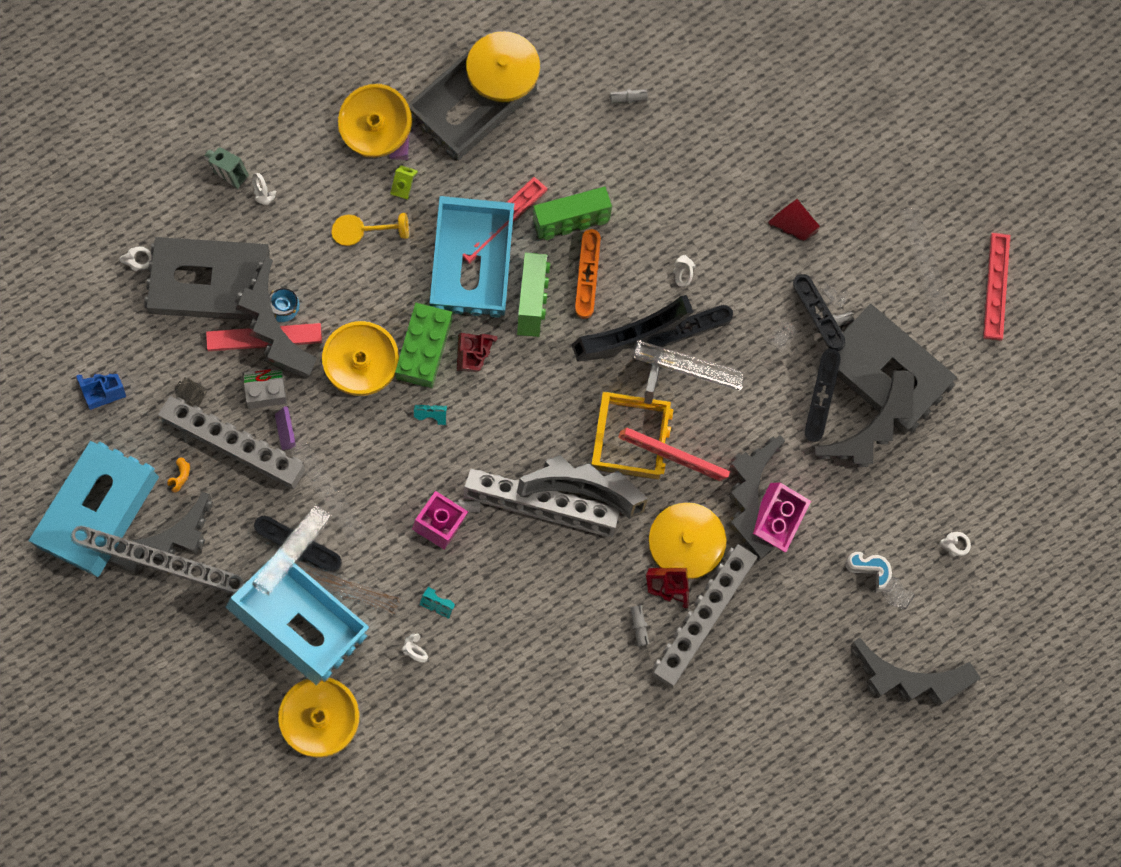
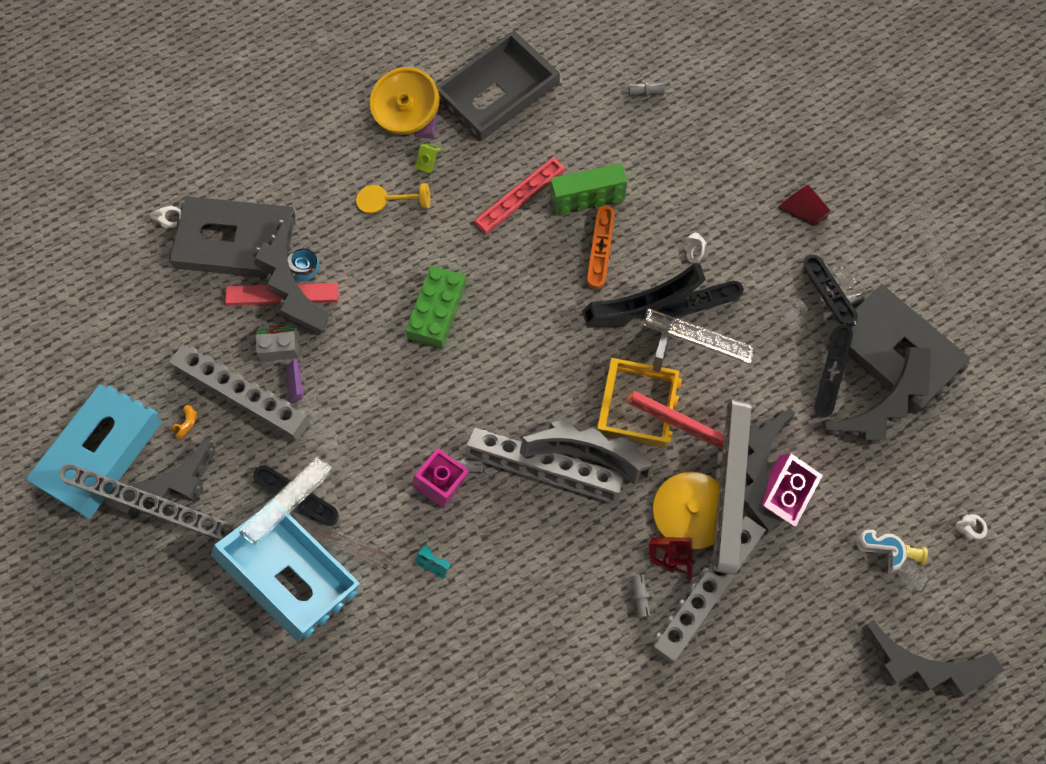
camera: 10 degrees right, 5 degrees down
blue slope [76,374,126,410] -> none
clear smoke brick [175,377,207,407] -> none
sand green torso [204,147,249,189] -> none
white piece [252,173,276,205] -> none
yellow dish [279,678,360,758] -> none
yellow dish [322,321,399,396] -> none
white piece [402,633,428,663] -> none
teal piece [414,405,447,425] -> none
medium azure panel [430,196,514,318] -> none
dark red slope [457,333,497,372] -> none
yellow dish [466,32,540,102] -> none
wedge [517,252,550,337] -> none
coral tile [983,233,1010,341] -> none
none -> light grey beam [713,400,751,575]
none -> light yellow bush [905,545,928,565]

